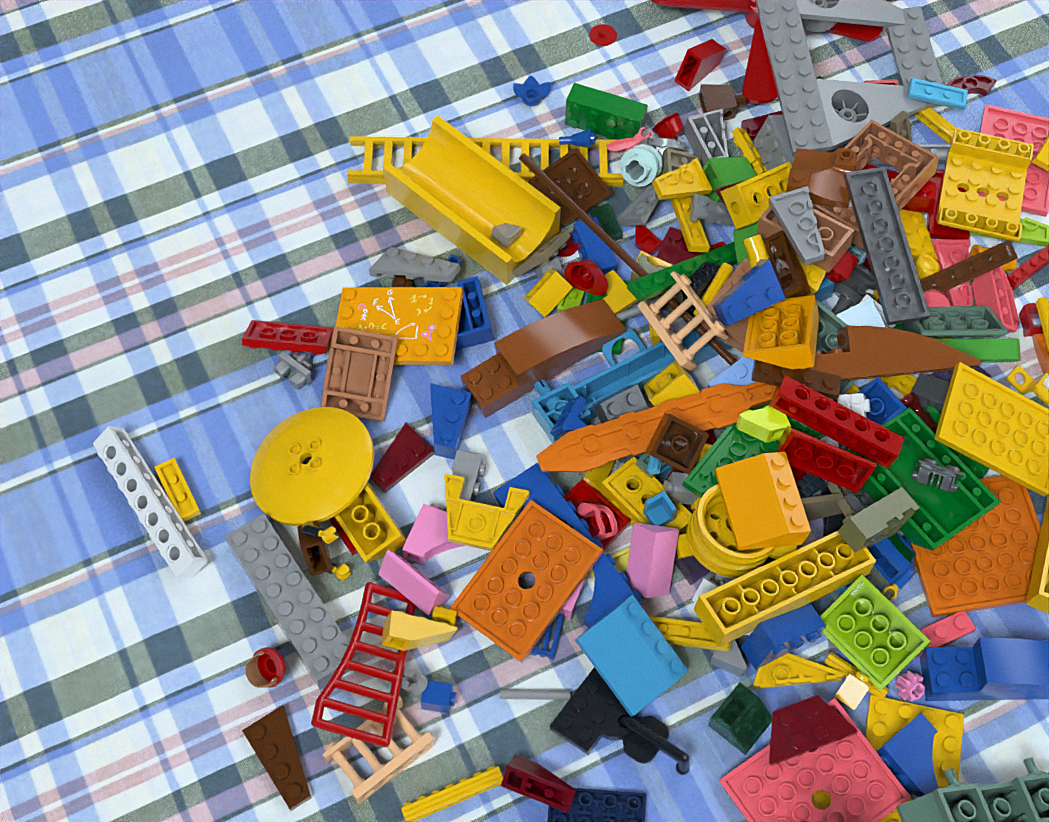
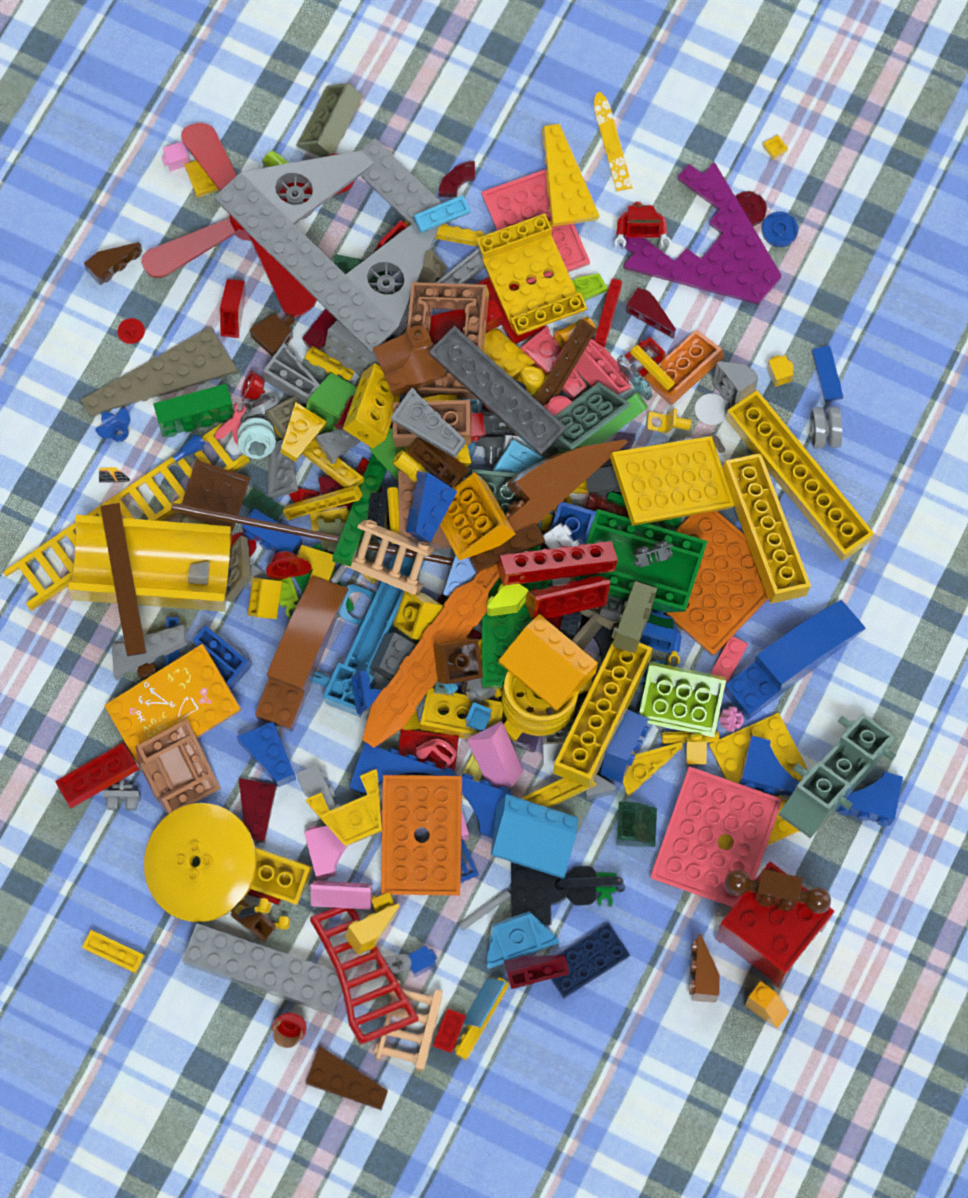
camera: 35 degrees left, 10 degrees up
white brick [93,426,208,578] -> none
dark red wing [769,695,857,766] -> none
none -> dark tan wing [81,327,238,417]
none -> sticker [99,467,130,483]
none -> reddish brown tile [100,503,146,657]
none -> yellow piece [283,485,362,520]
none -> red plate [433,1008,466,1054]
none -> dark azure window [464,978,506,1028]
none -> dark azure wing [486,911,560,969]
none -> green plate [596,872,617,907]
none -> clear light blue tile [616,355,652,401]

